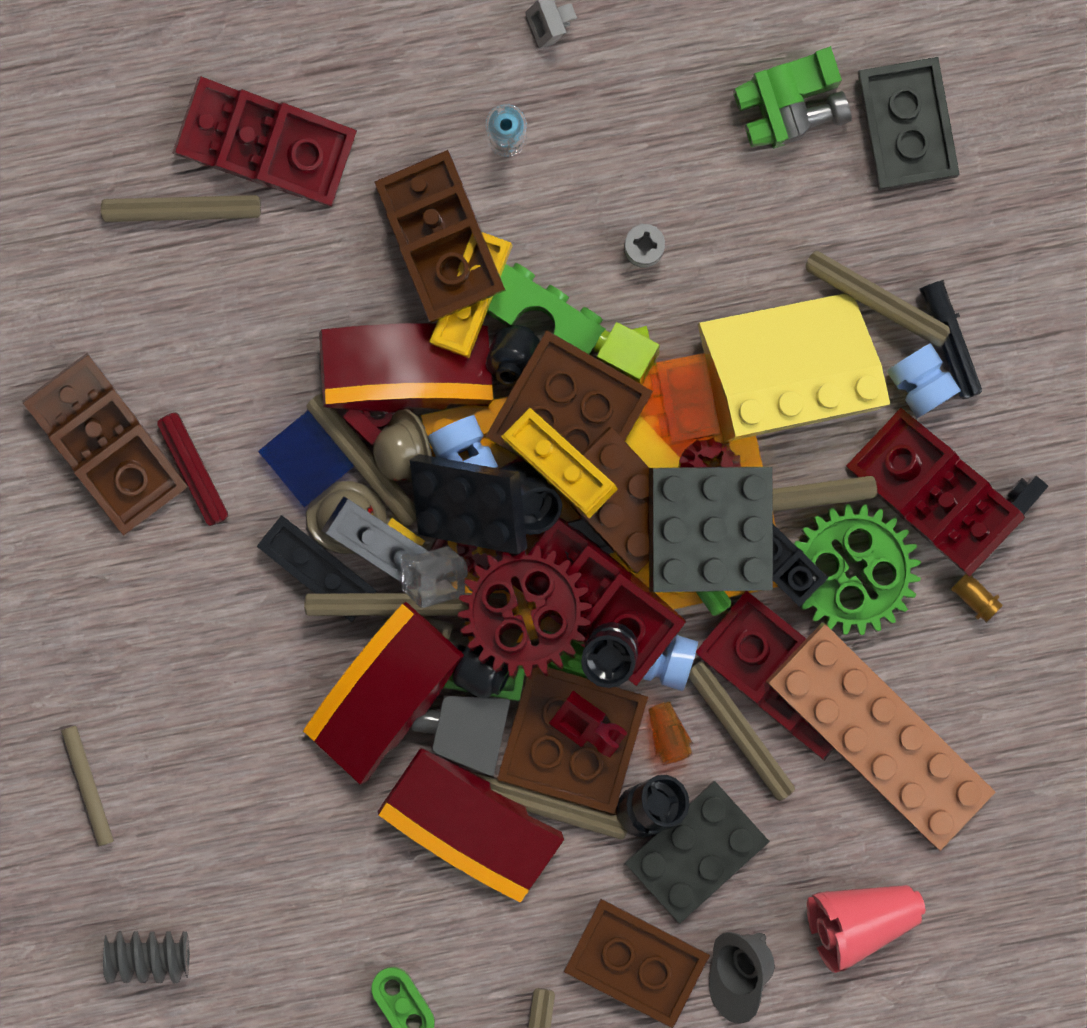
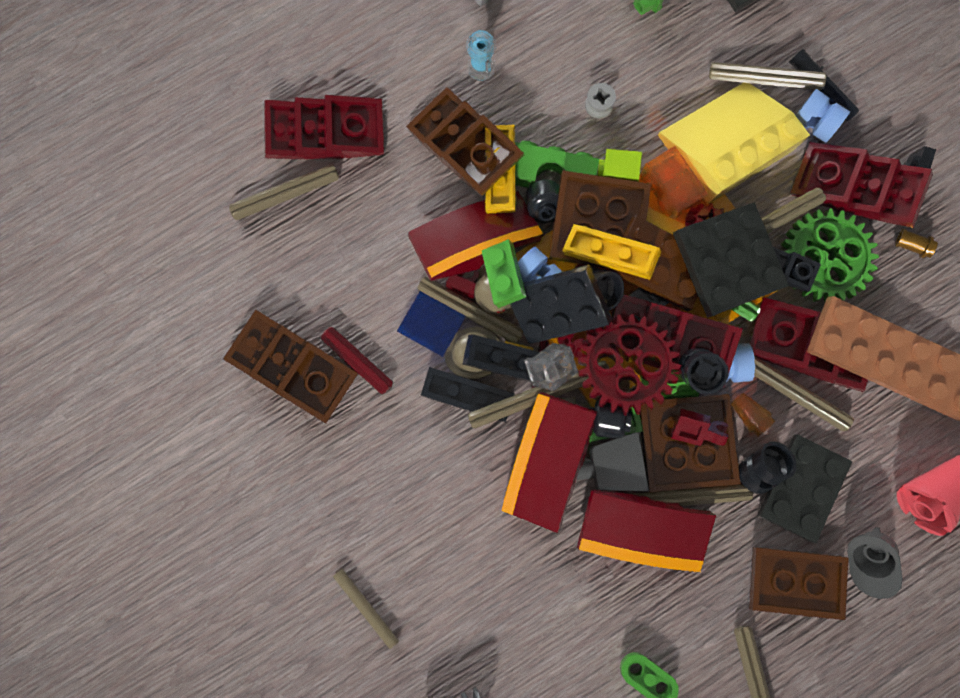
camera: 15 degrees left, 5 degrees down
none -> bright green plate [482,239,526,308]

